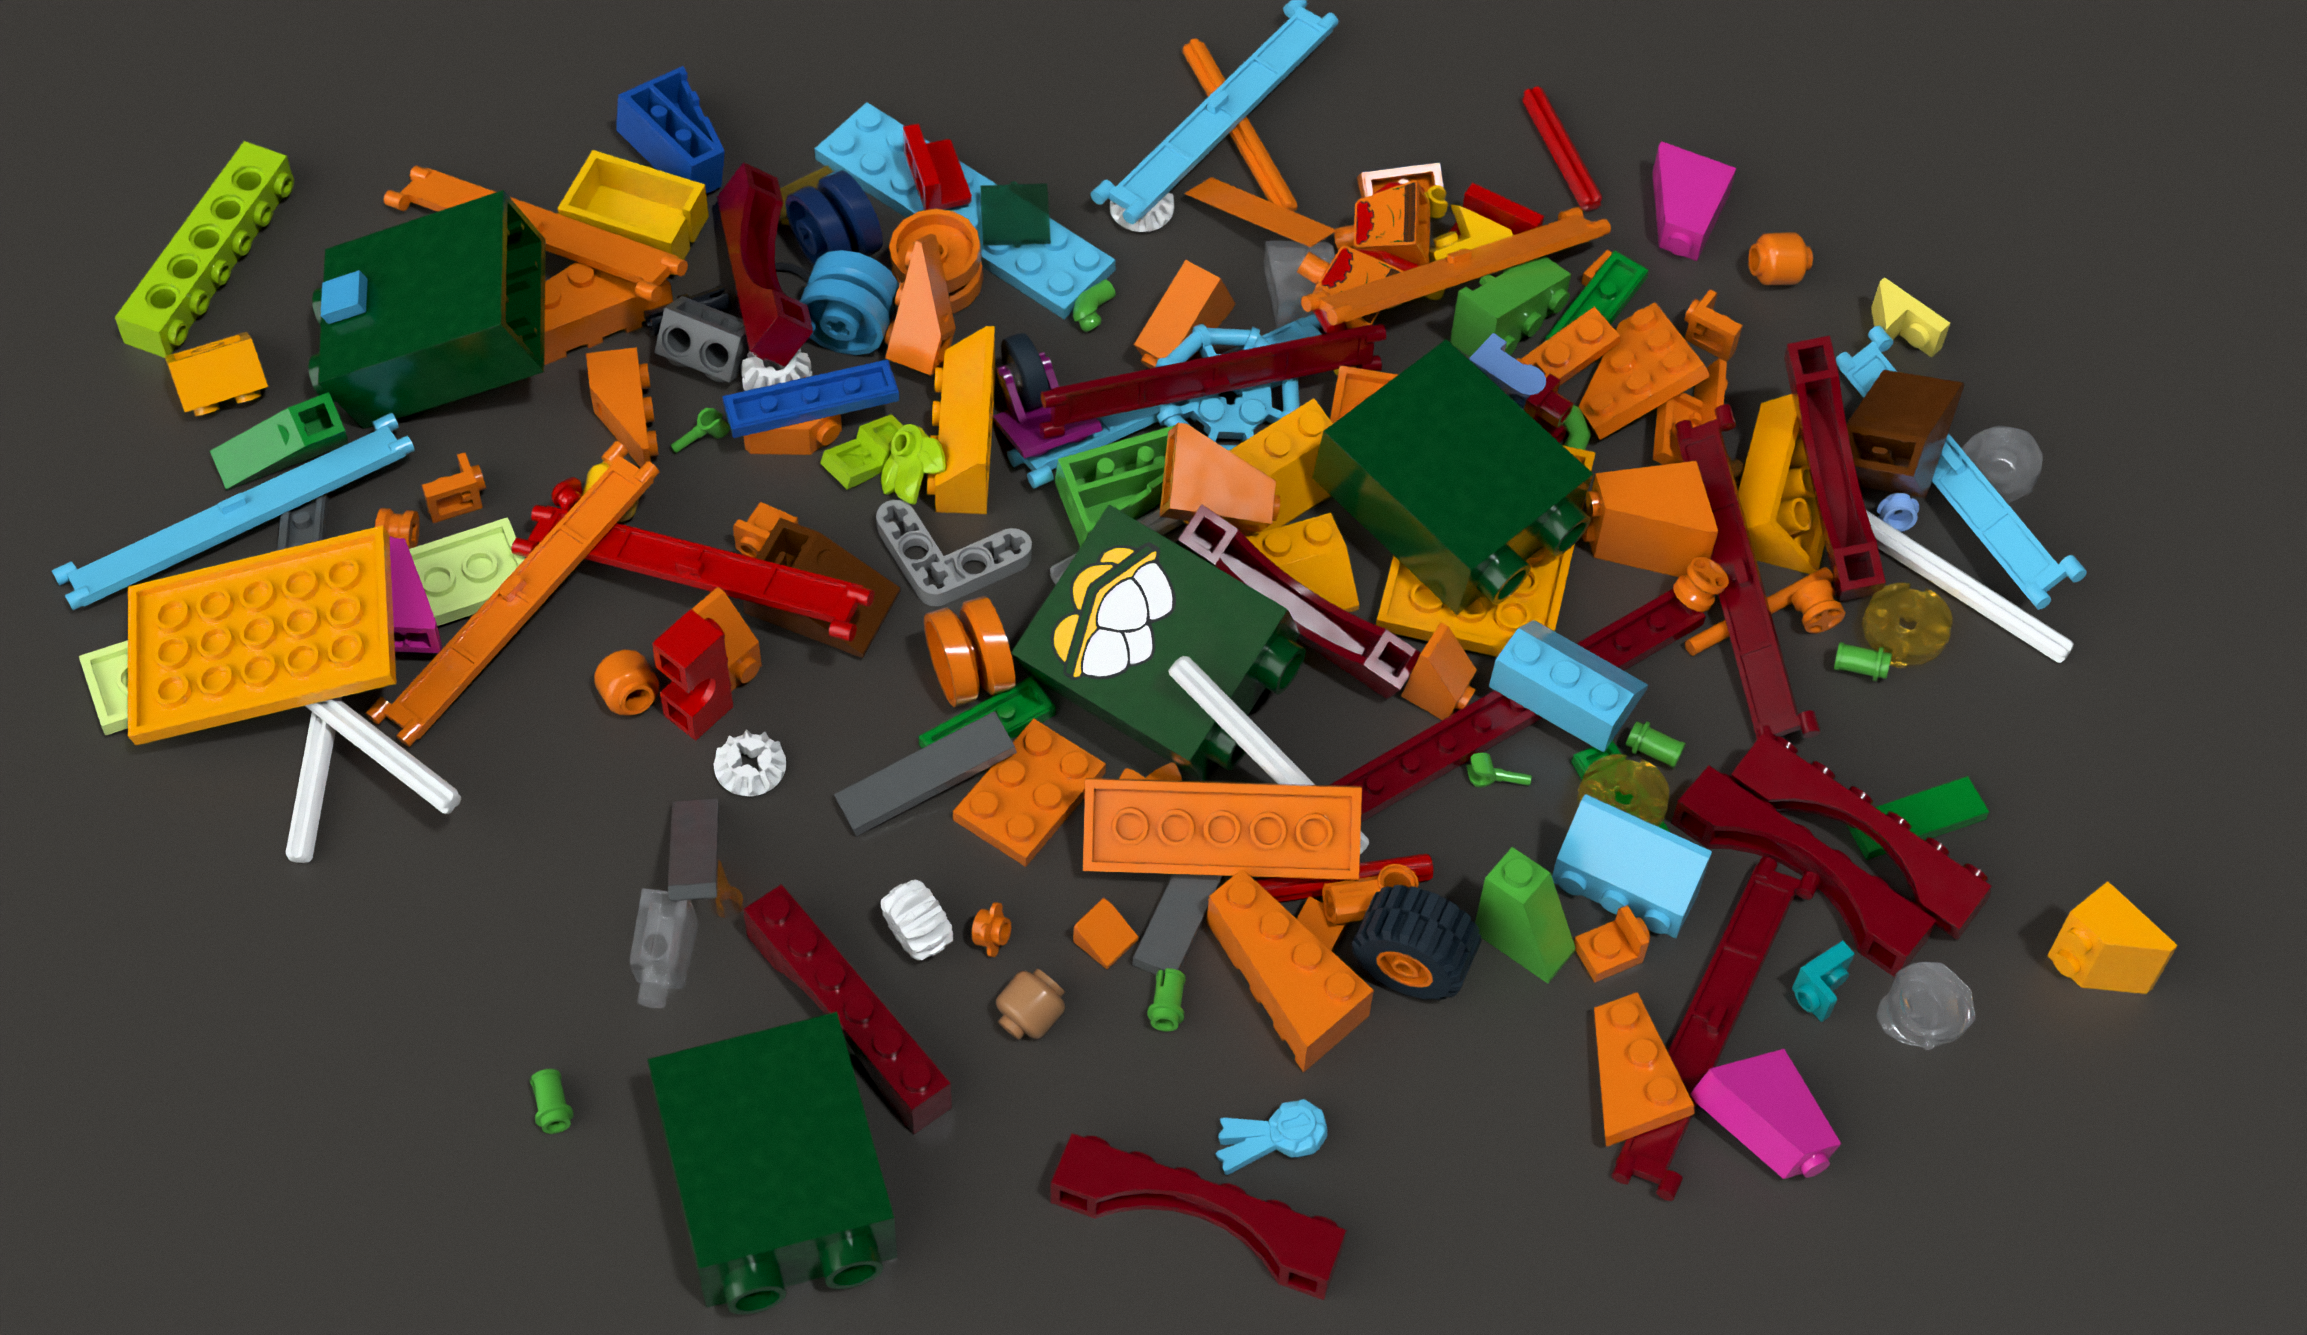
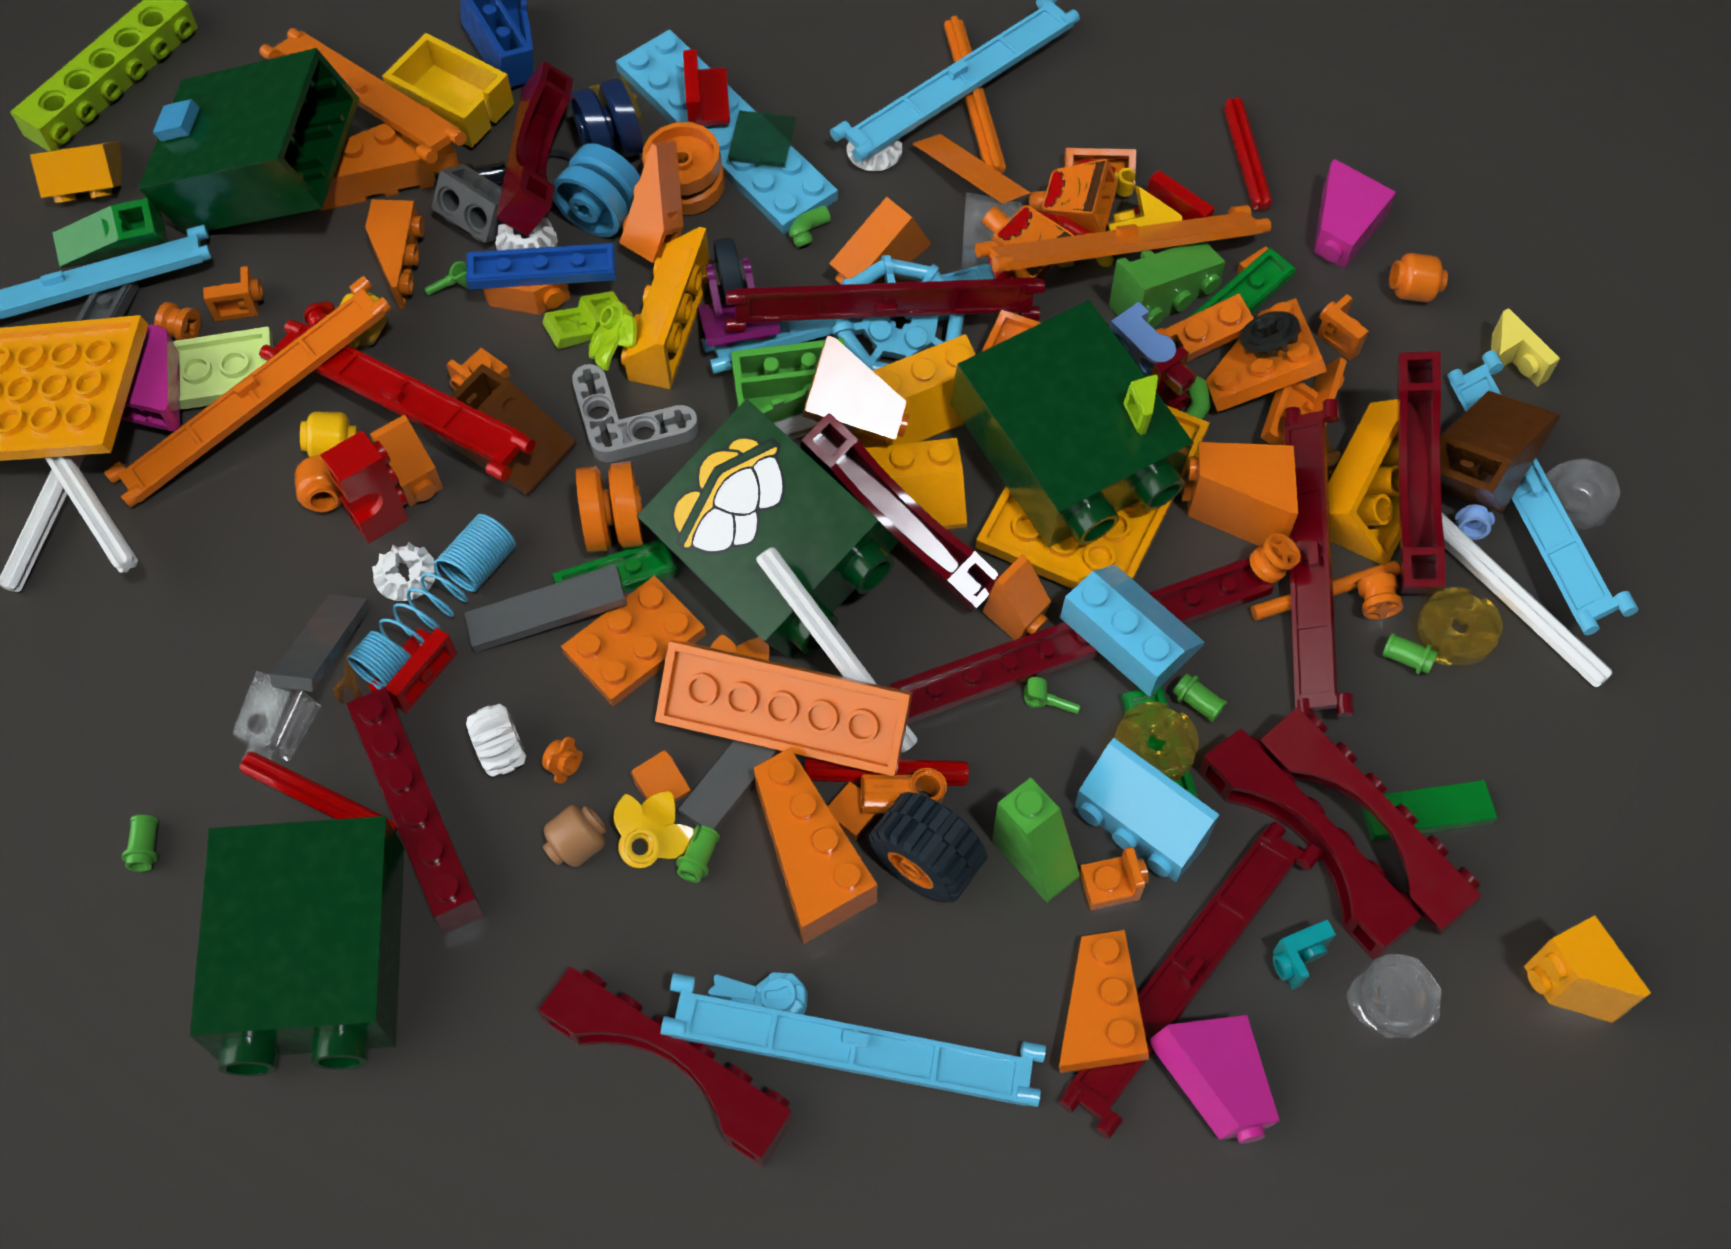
camera: 15 degrees right, 5 degrees up
none -> red axle [239,751,398,833]
none -> yellow head [300,411,358,457]
none -> medium azure piece [347,514,516,689]
none -> red panel [369,627,457,714]
none -> yellow plate [613,791,694,869]
none -> medium azure piece [660,973,1046,1107]
none -> lime slope [1123,375,1158,435]
none -> pearl dark grey gear [1240,311,1301,358]

